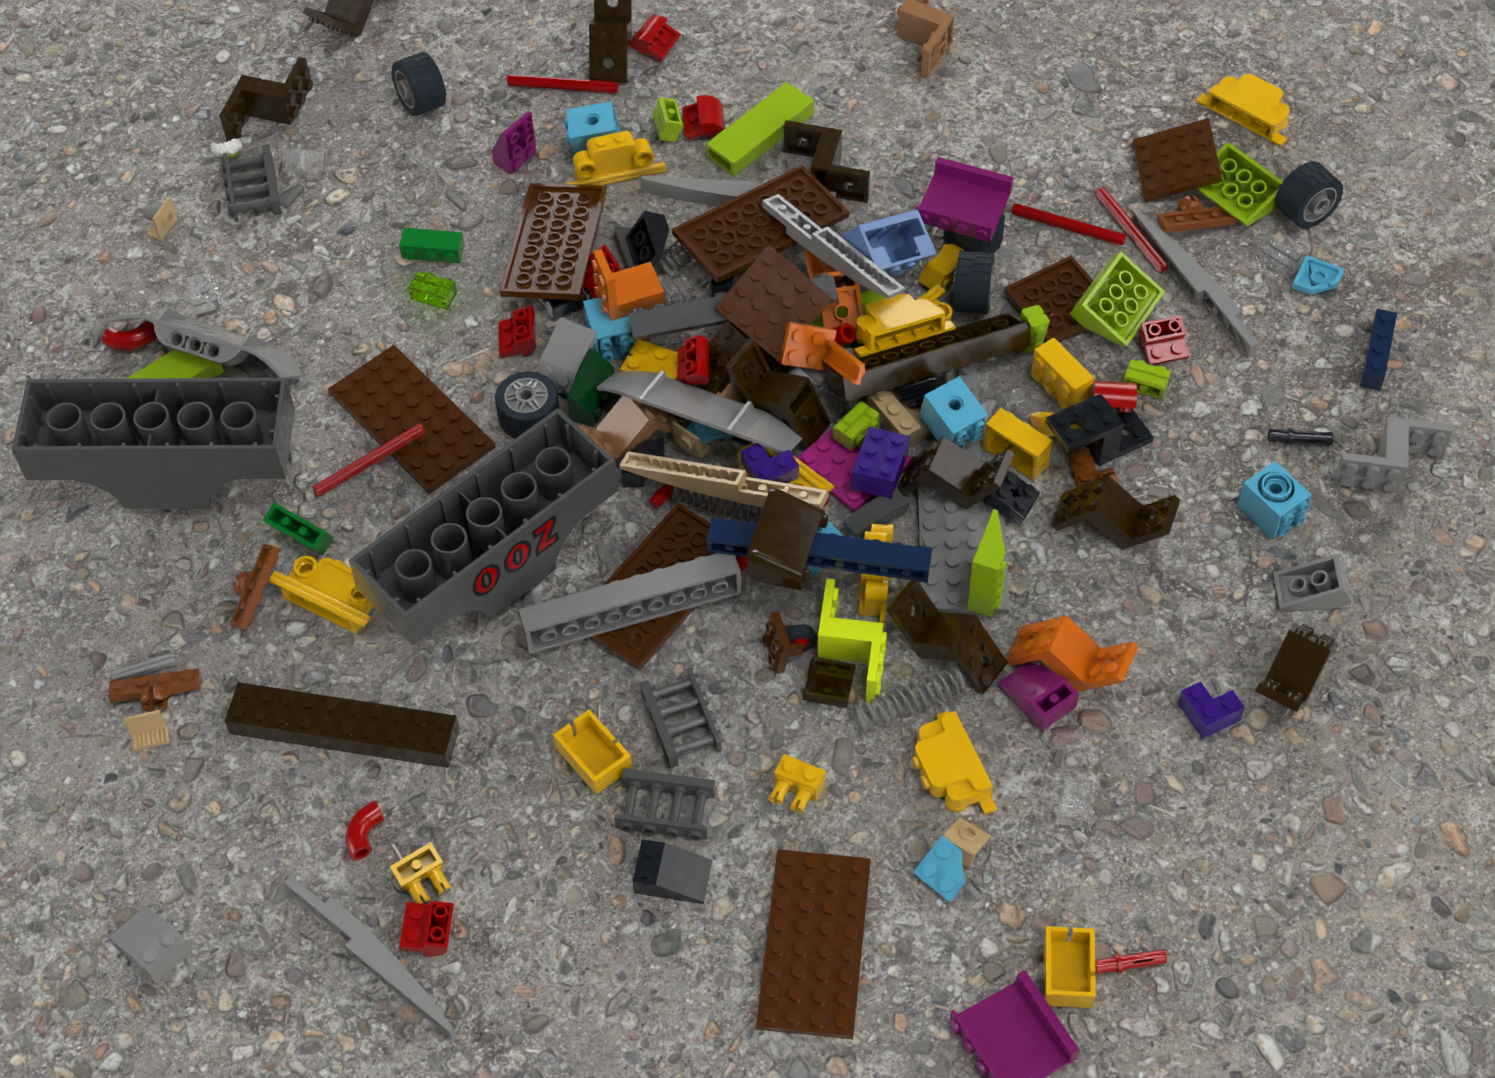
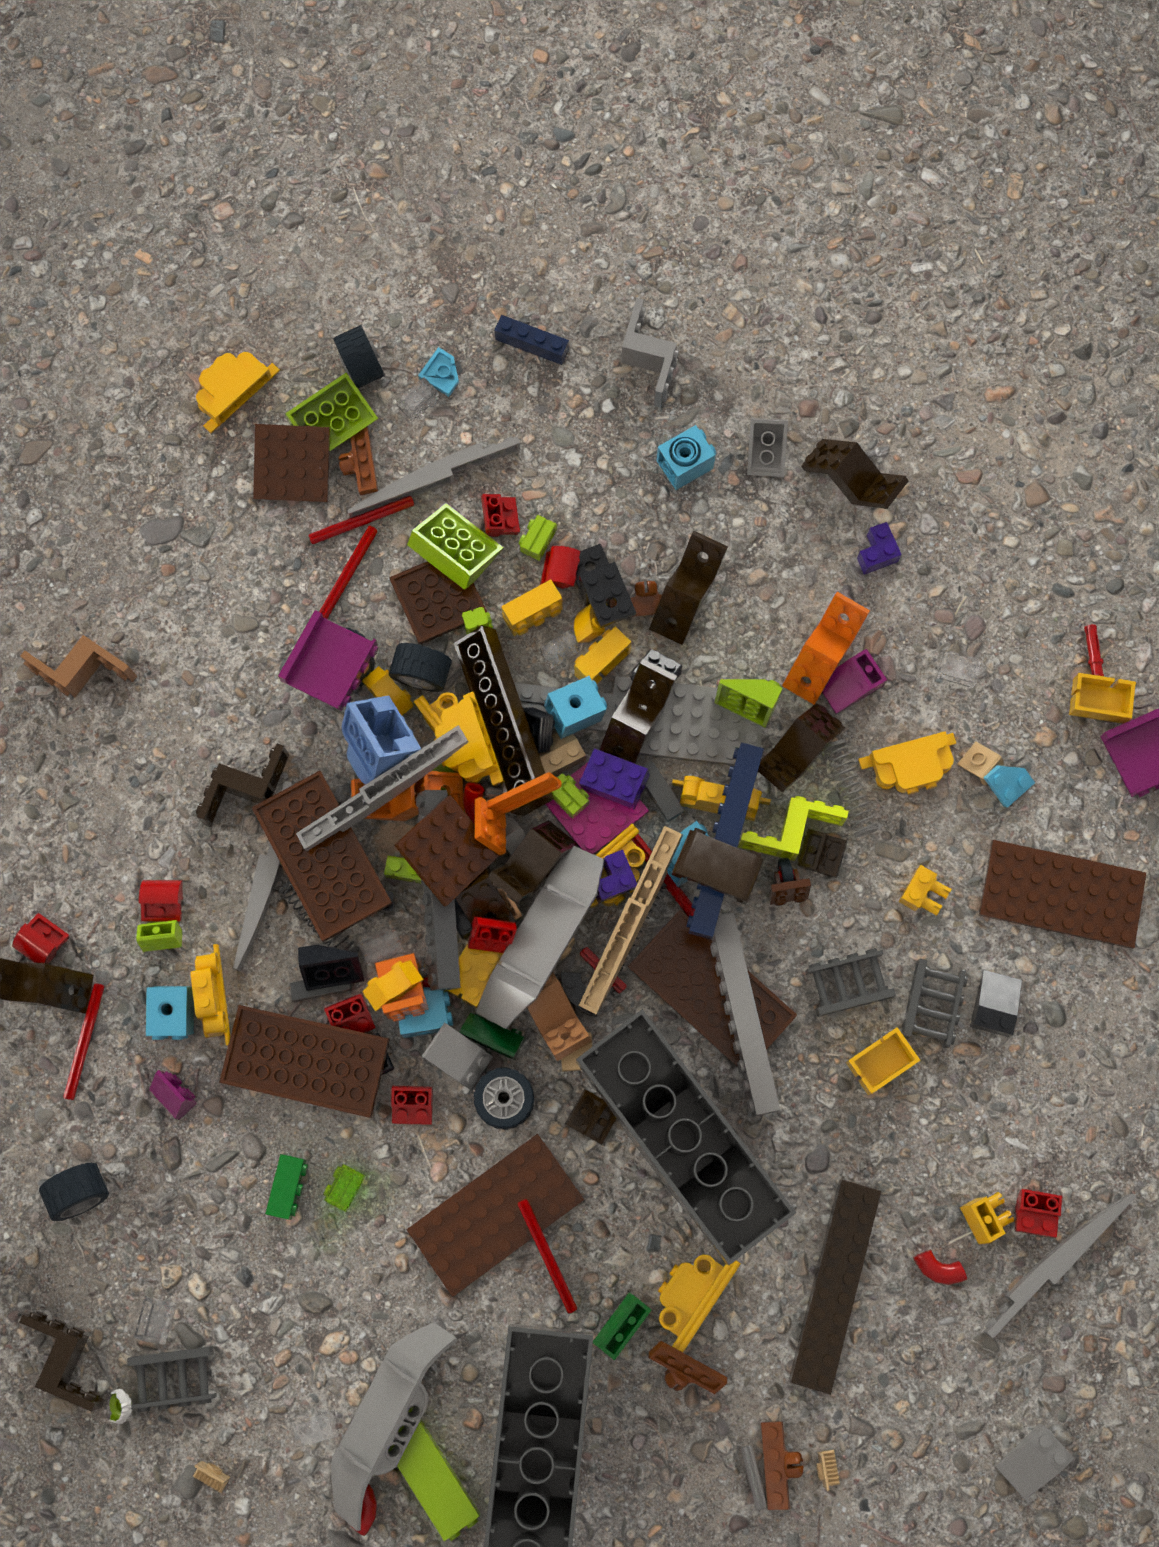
camera: 85 degrees left, 20 degrees up
lime brick [706,82,814,176] -> none
black pin [1267,428,1334,446] -> none
none -> yellow brick [362,960,424,1011]

